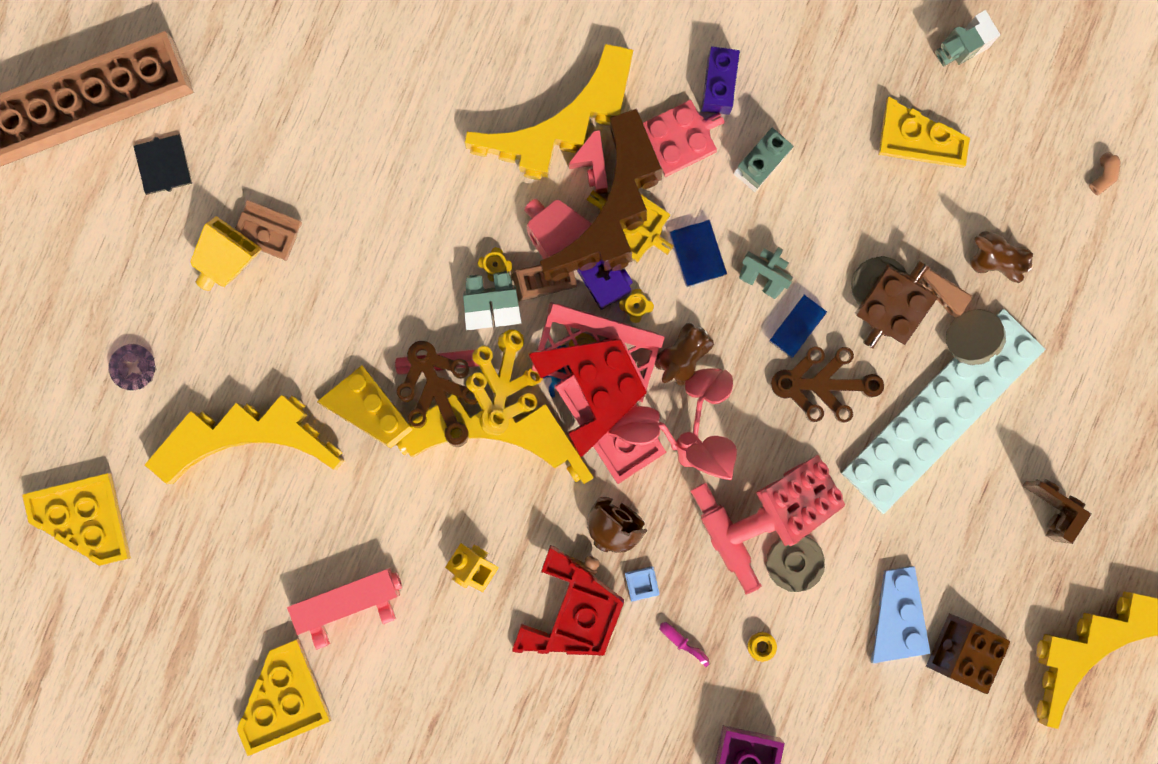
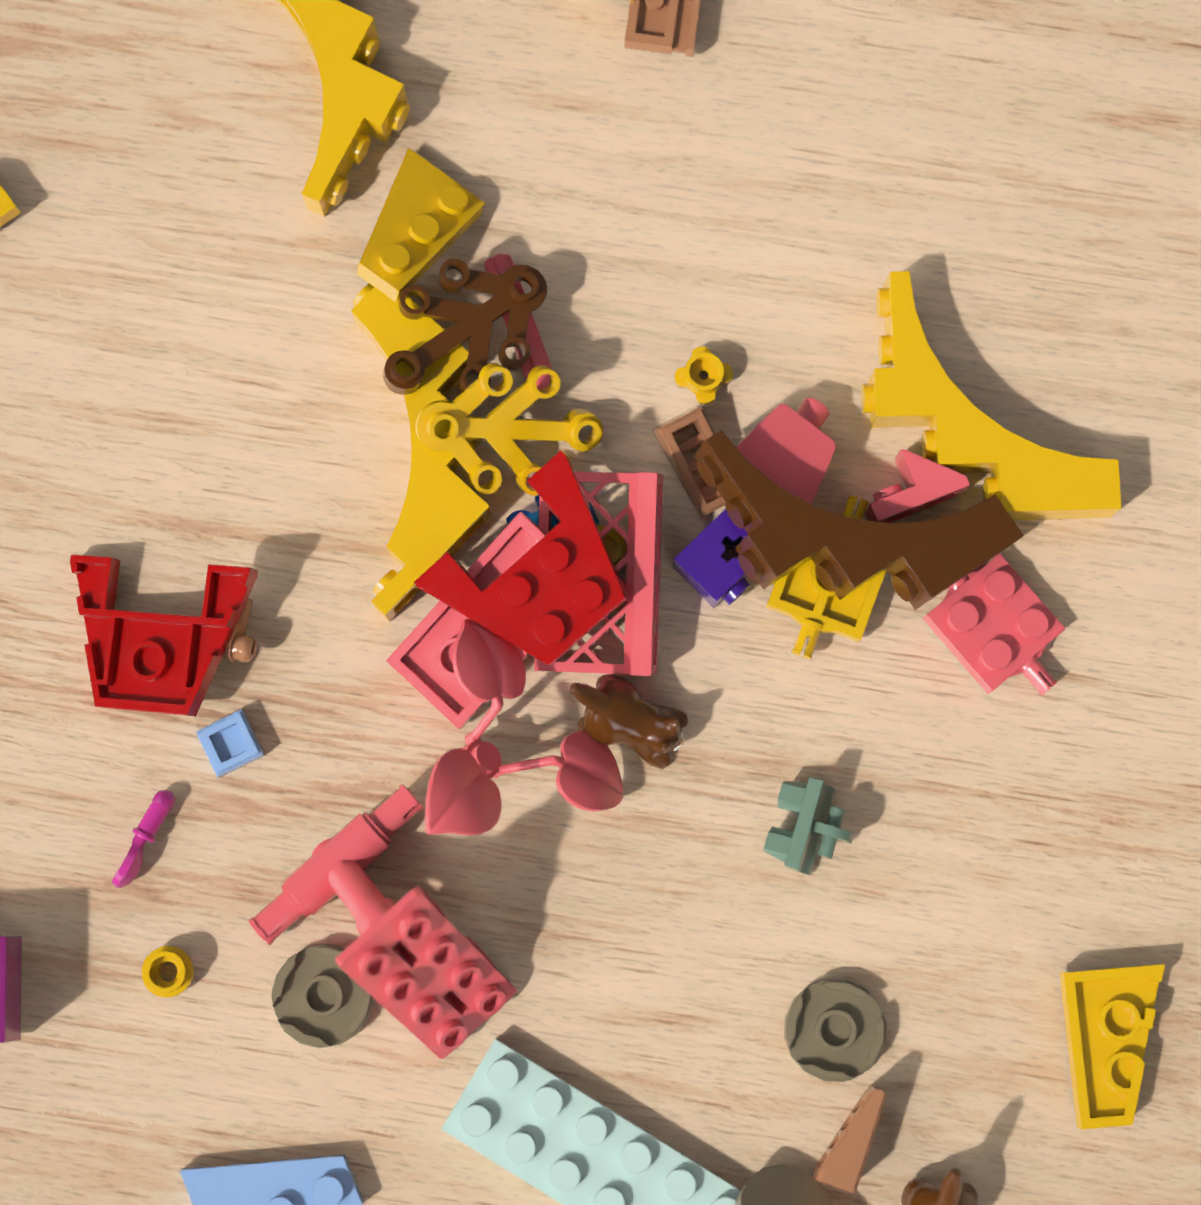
camera: 80 degrees right, 5 degrees down
coral brick [287,568,402,650] -> none
yellow brick [445,543,499,592] -> none
sand green hips [463,271,522,330] -> none
reddish brown cylinder [587,497,647,553] -> none
yellow plate [619,289,654,323] -> none
clear blue plate [669,219,727,288] -> none
dark purple brick [701,46,740,115] -> none
sand green hips [733,127,794,192] -> none
clear blue plate [769,294,827,359] -> none
reddish brown plant [771,346,884,423] -> none
reddish brown plate [855,260,938,349] -> none

